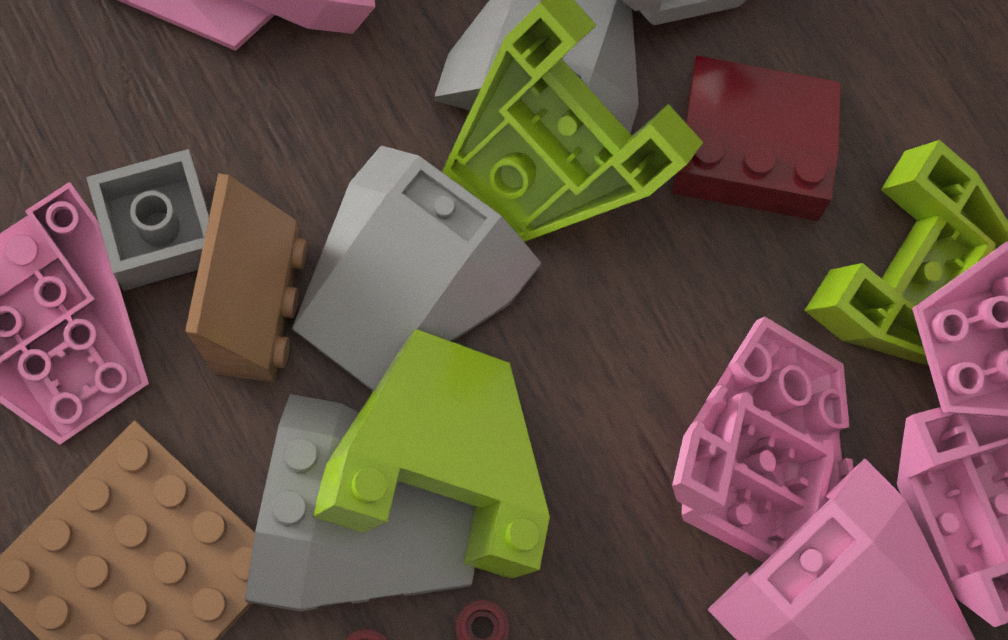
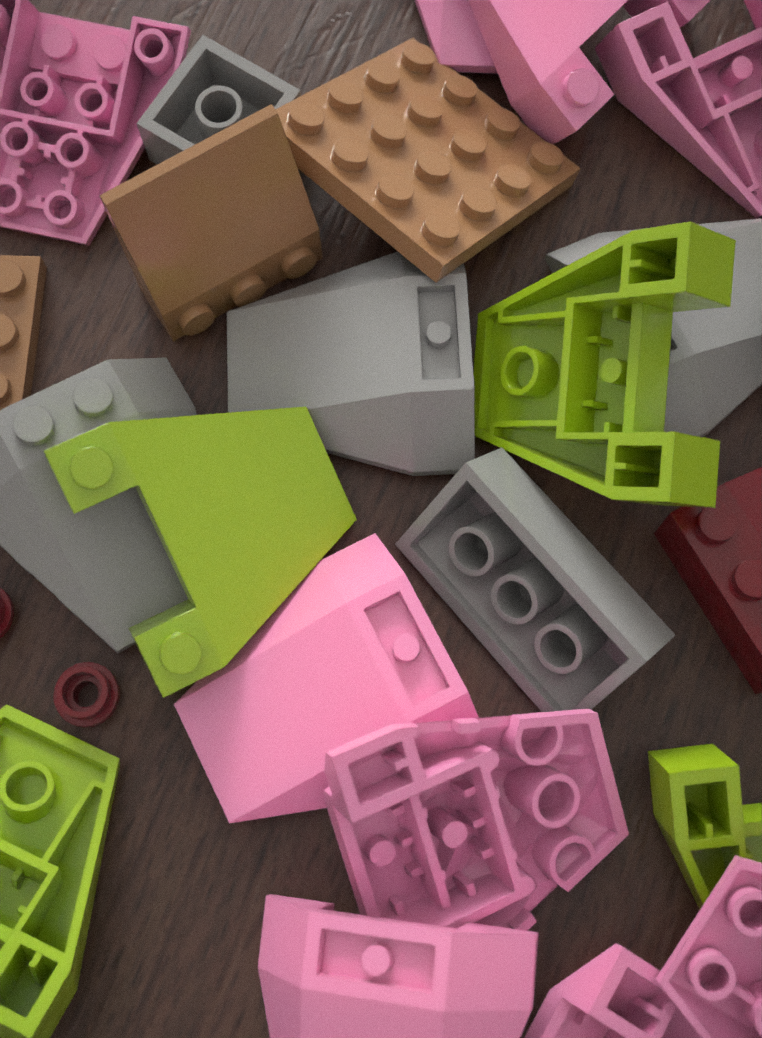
camera: 55 degrees right, 0 degrees up
none -> bright pink wedge [174,533,479,824]
none -> medium nougat plate [276,38,581,283]
none -> light grey slope [395,448,676,712]

